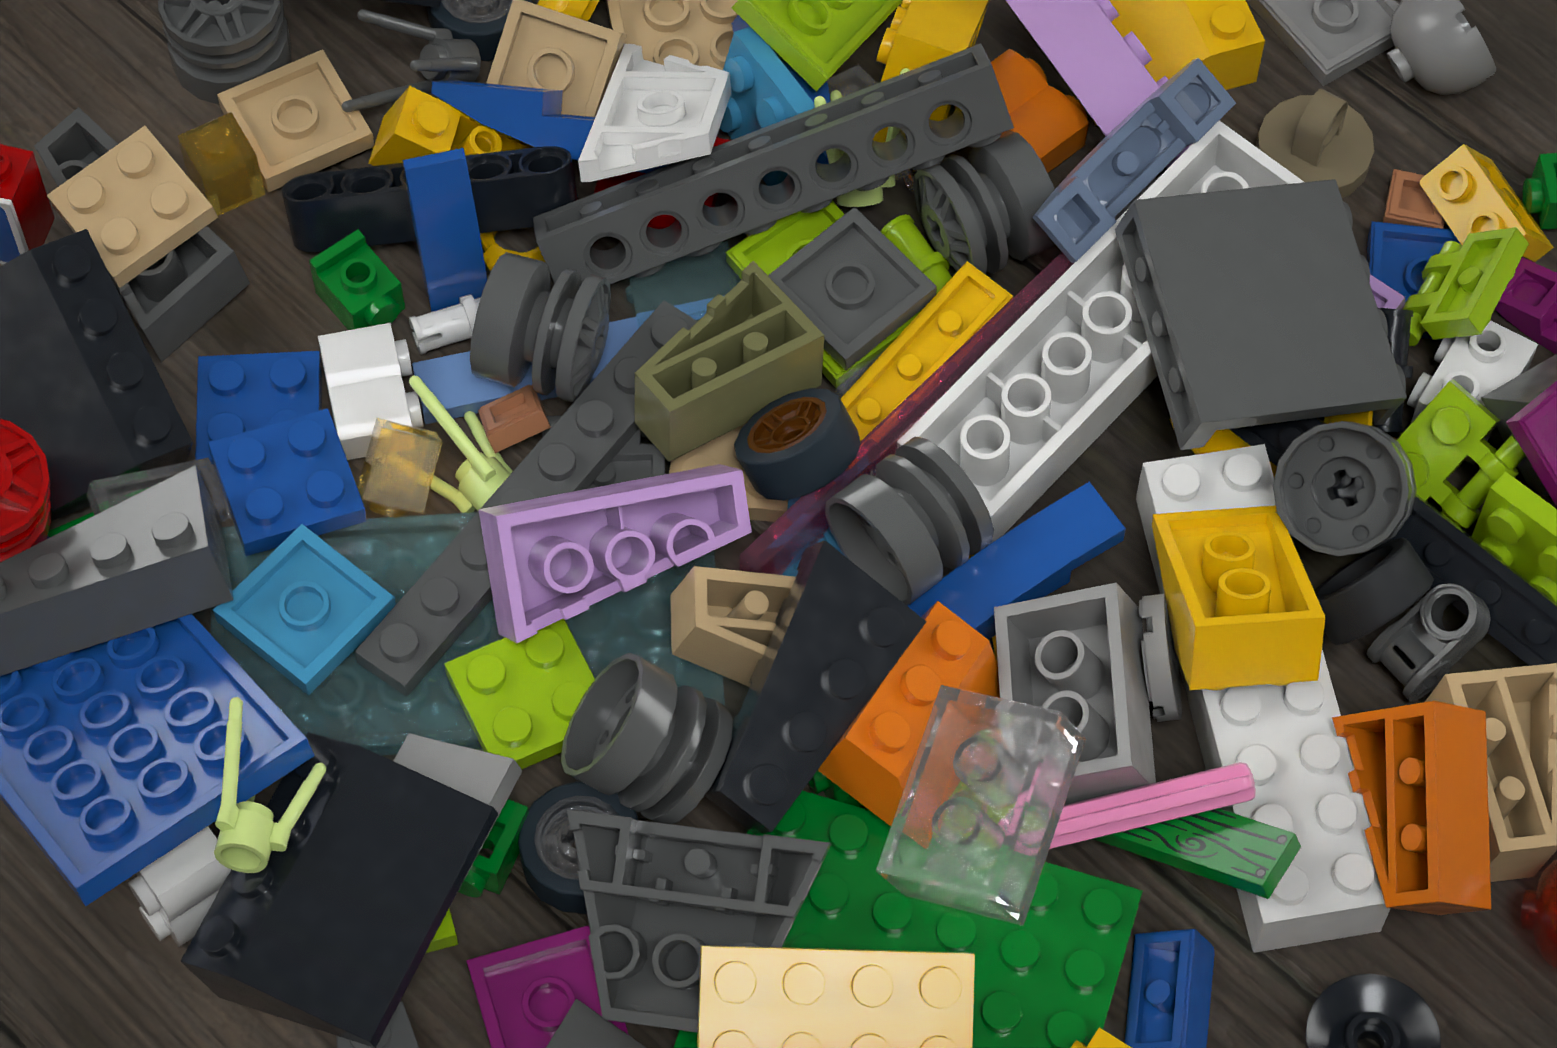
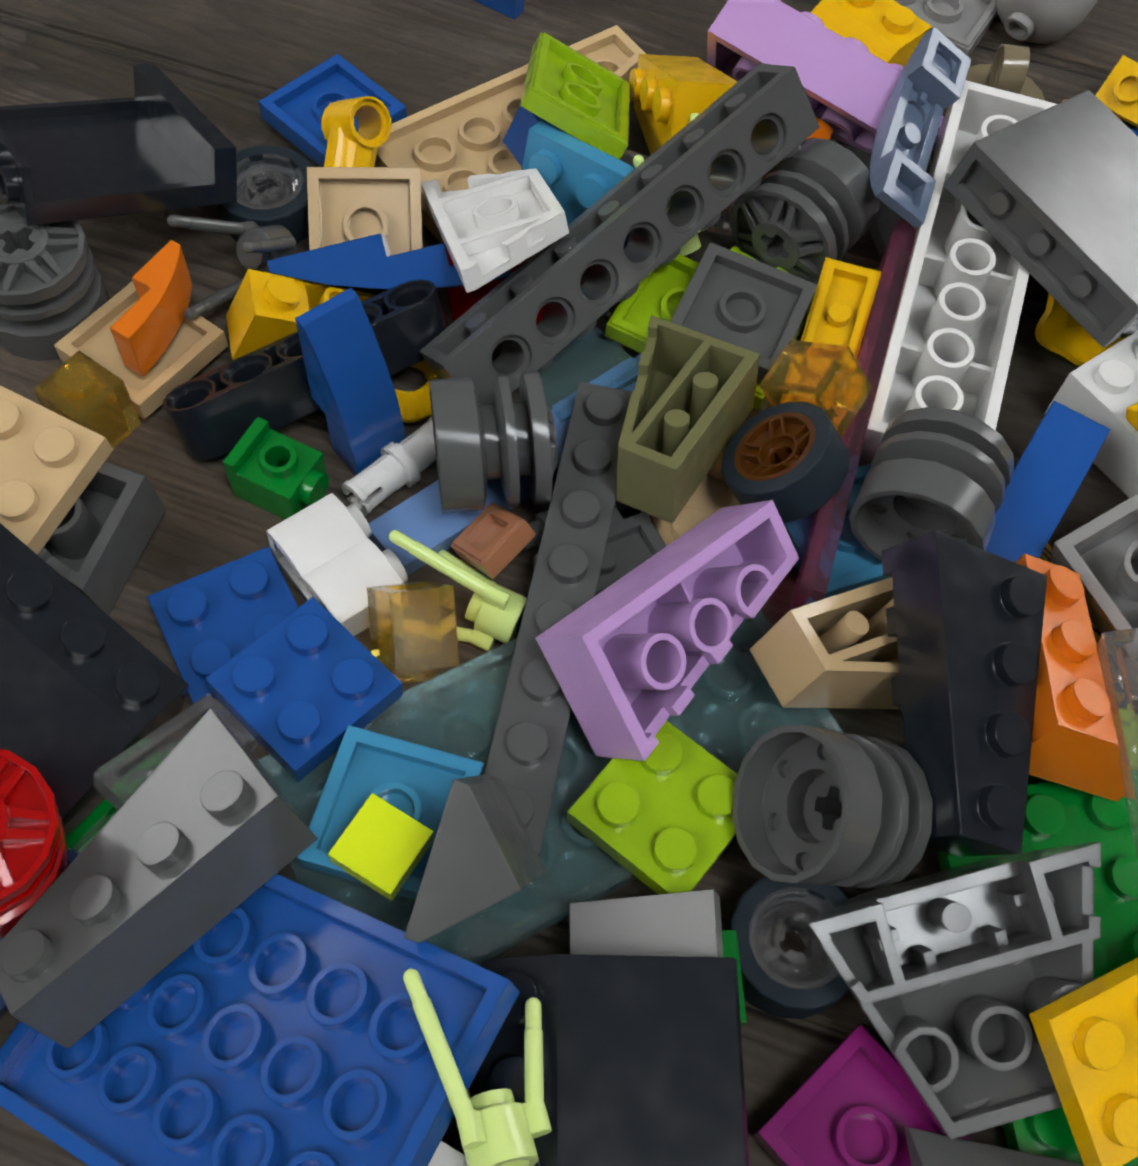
camera: 30 degrees left, 0 degrees up
none -> orange slope [110,240,193,377]
none -> neon yellow tile [328,793,435,901]
none -> dark grey slope [404,774,547,943]
none -> clear yellow brick [759,340,873,435]

